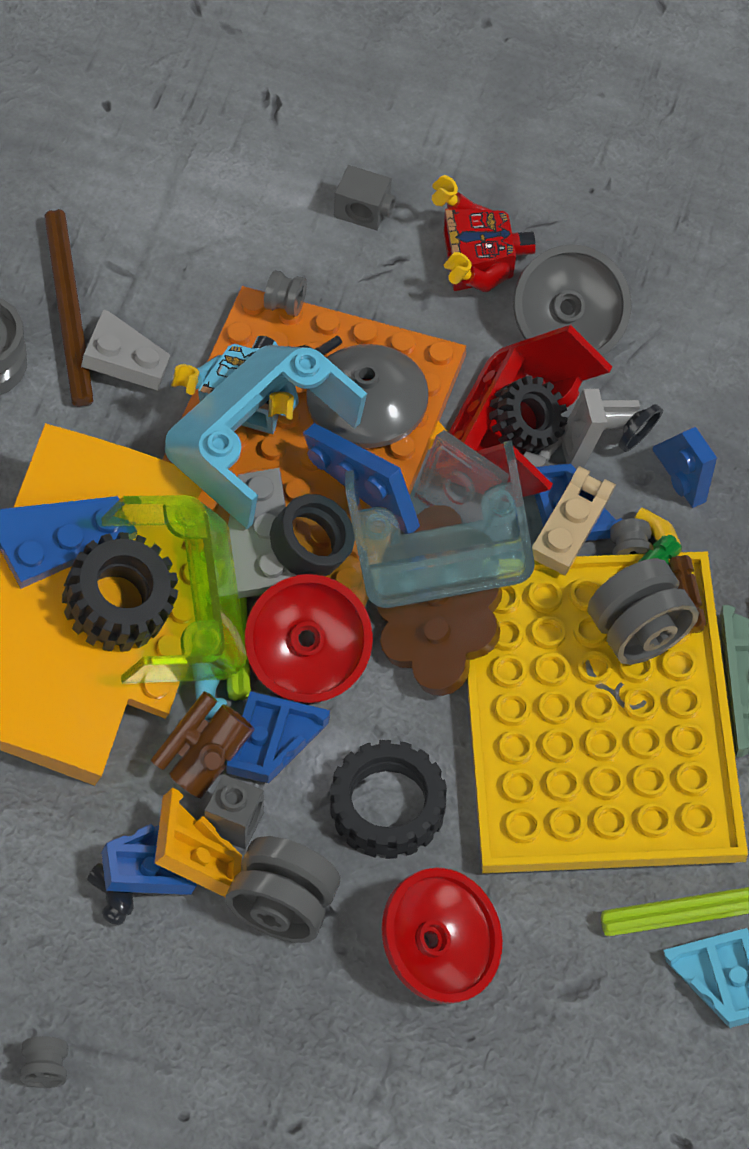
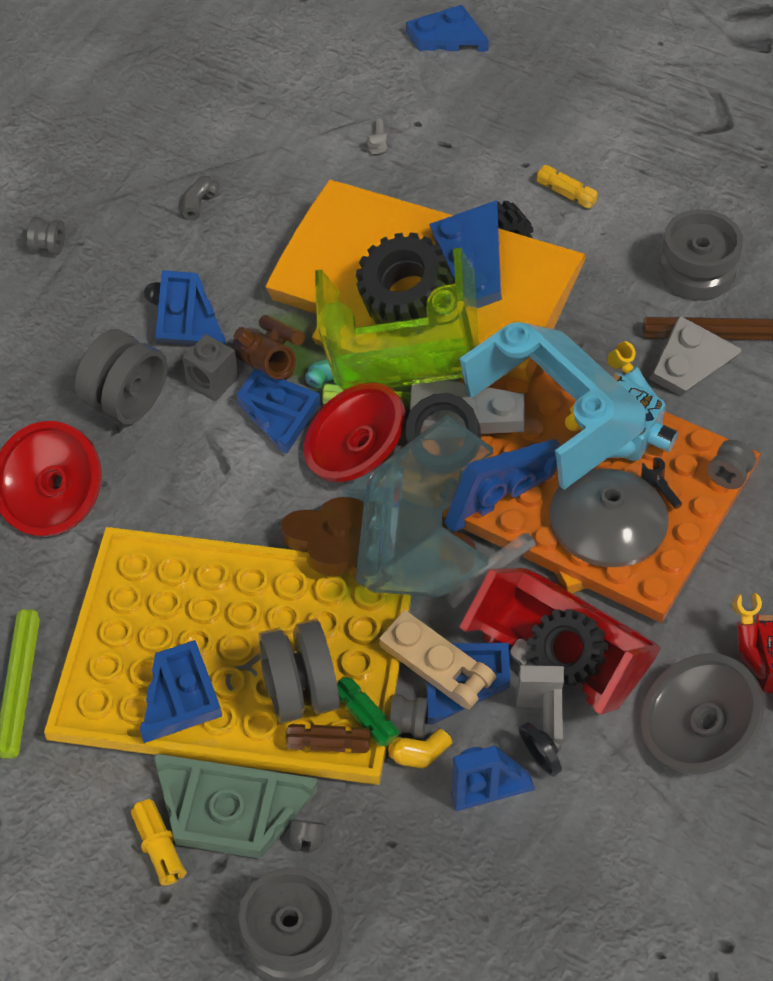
camera: 105 degrees right, 5 degrees down
light orange wing [155,787,242,898] -> none
black tyre [330,740,447,859] -> none
none -> blue wing [140,640,222,743]

